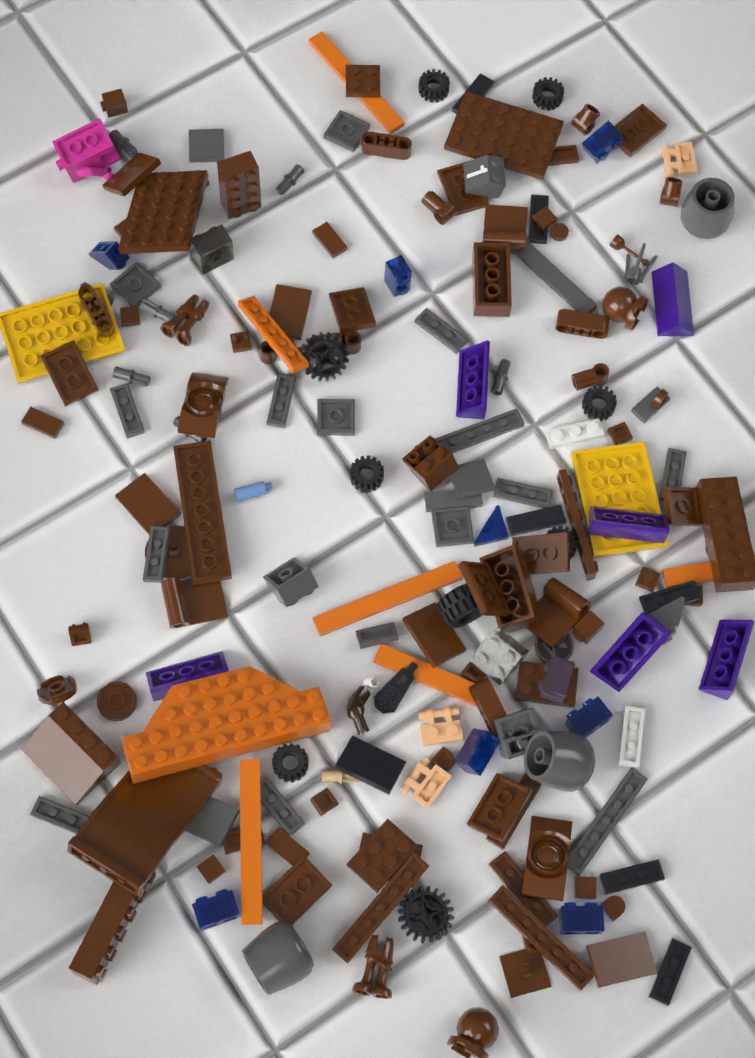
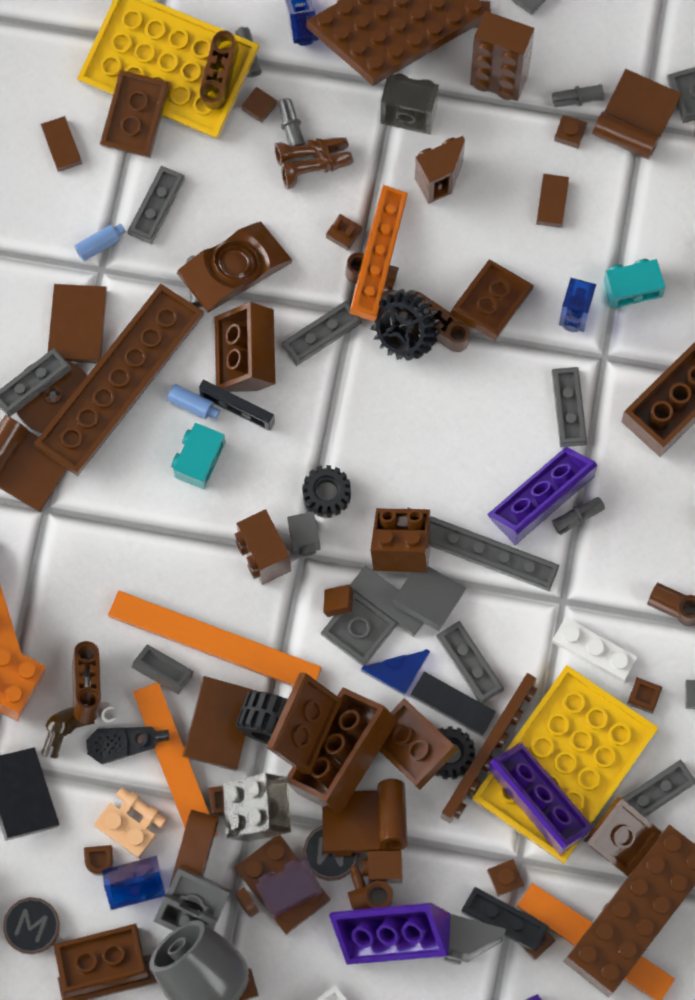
camera: 50 degrees right, 5 degrees up
dark grey tile [110,262,161,306] -> none
dark grey axle [113,366,150,386] -> none
dark grey slope [263,557,319,607] -> none
reddish brown tile [269,284,312,340] -> none
dark grey tile [317,399,355,436] -> none
light nougat plate [400,757,452,810] -> none
clear blue brick [565,697,613,738] -> none
black tyre [582,385,617,421] -> none
none -> black tile [3,897,60,955]
none -> reddish brown beam [72,641,101,723]
none -> medium blue cylinder [74,223,126,262]
none -> teal brick [171,423,226,490]
none -> black tile [199,379,275,431]
none -> reddish brown slope [215,302,276,392]
none -> reddish brown brick [234,509,291,585]
none -> reddish brown tile [235,888,260,918]
none -> dark grey brick [287,511,321,556]
none -> reddish brown tile [323,584,353,617]
none -> reddish brown piece [347,865,393,910]
none -> reddish brown slope [415,136,465,204]
none -> reddish brown plate [554,115,587,149]
none -> reddish brown door [592,68,682,160]
none -> teal brick [604,259,665,309]

